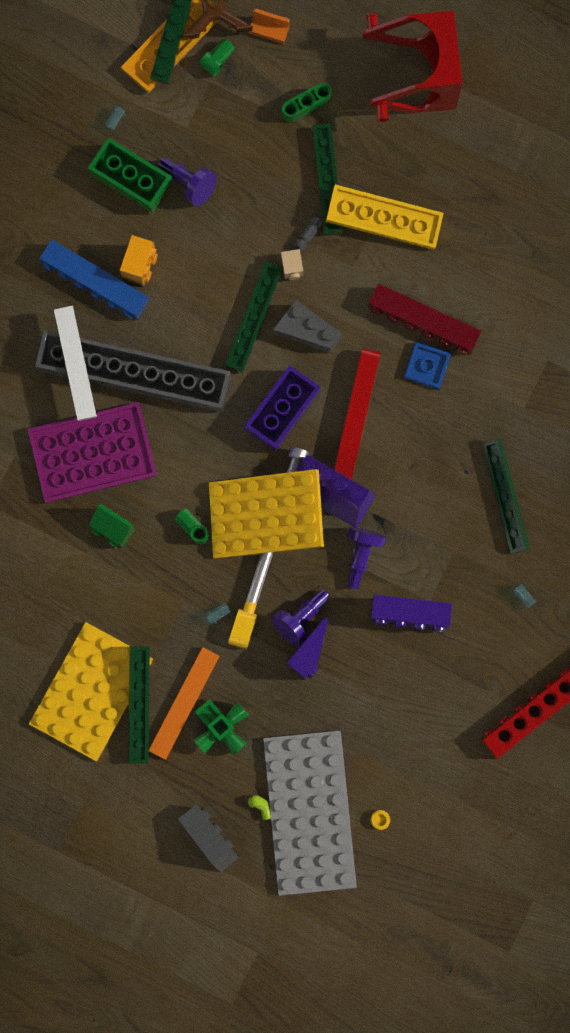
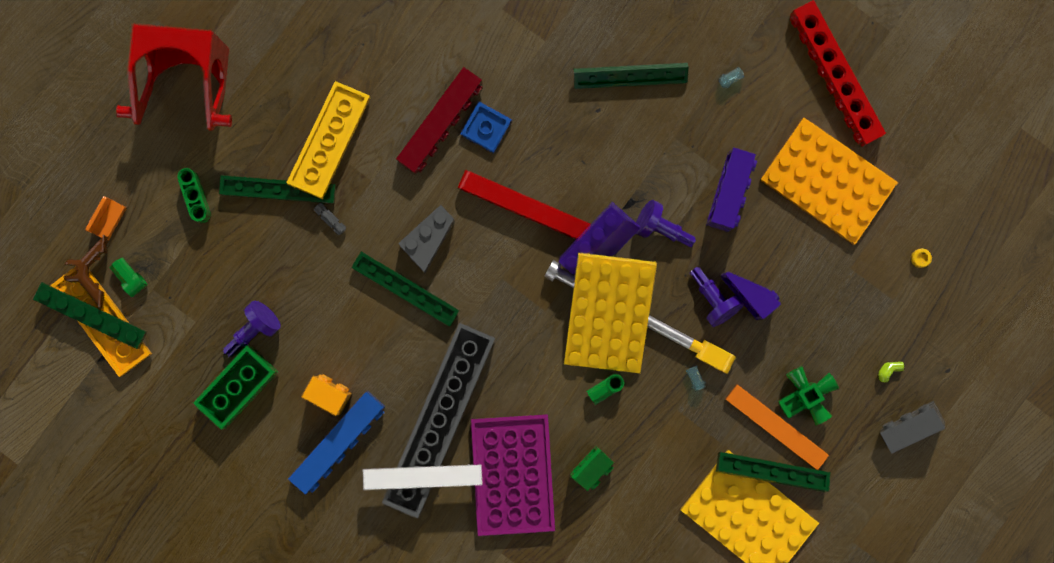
camera: 85 degrees left, 5 degrees up
clear light blue pin [104,105,126,131] -> none
dark purple brick [245,365,321,452] -> none
light grey plate [263,731,357,896] -> none
tan brick [281,249,303,280] -> none
none -> light orange plate [760,118,898,245]

